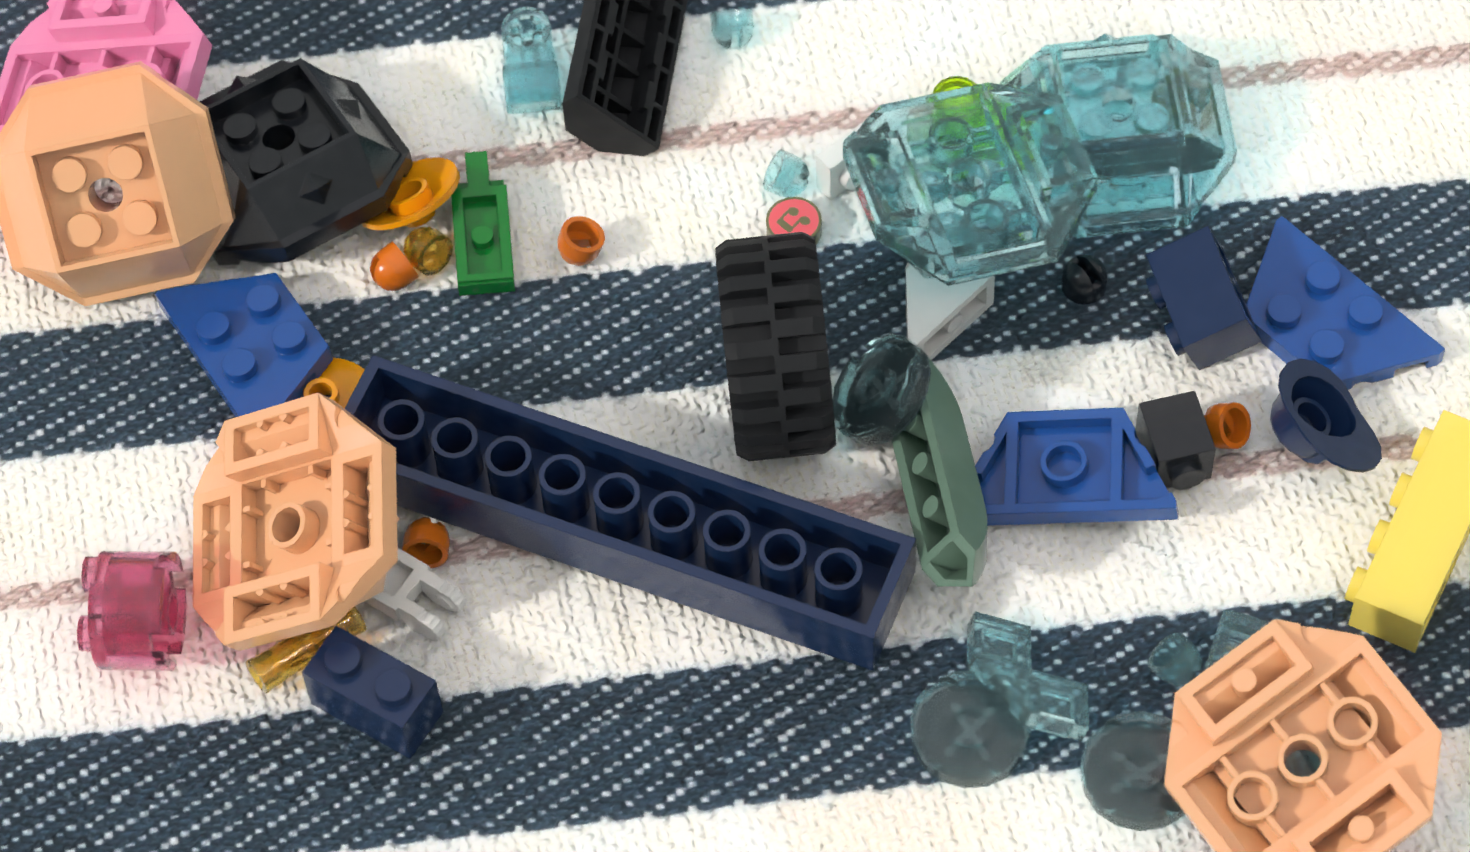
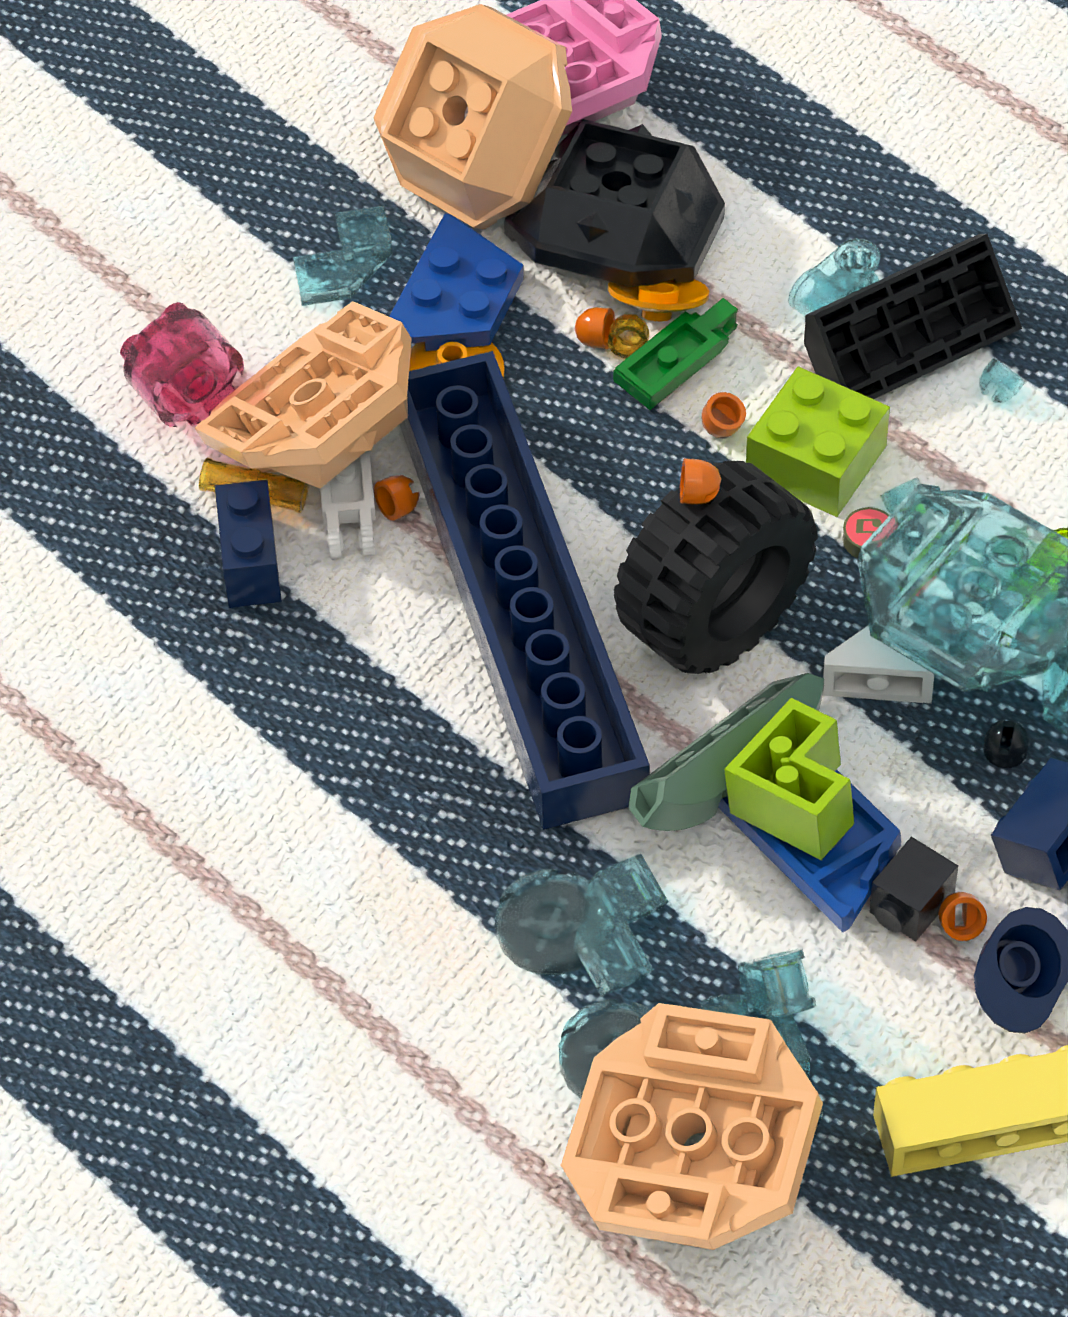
camera: 50 degrees right, 5 degrees down
clear light blue tile [833,333,931,447] -> none
none -> clear light blue tile [293,205,393,306]
none -> orange hinge [680,458,721,505]
none -> lime brick [724,698,854,860]
none -> clear light blue piece [738,948,817,1018]
none -> lime brick [746,366,890,517]

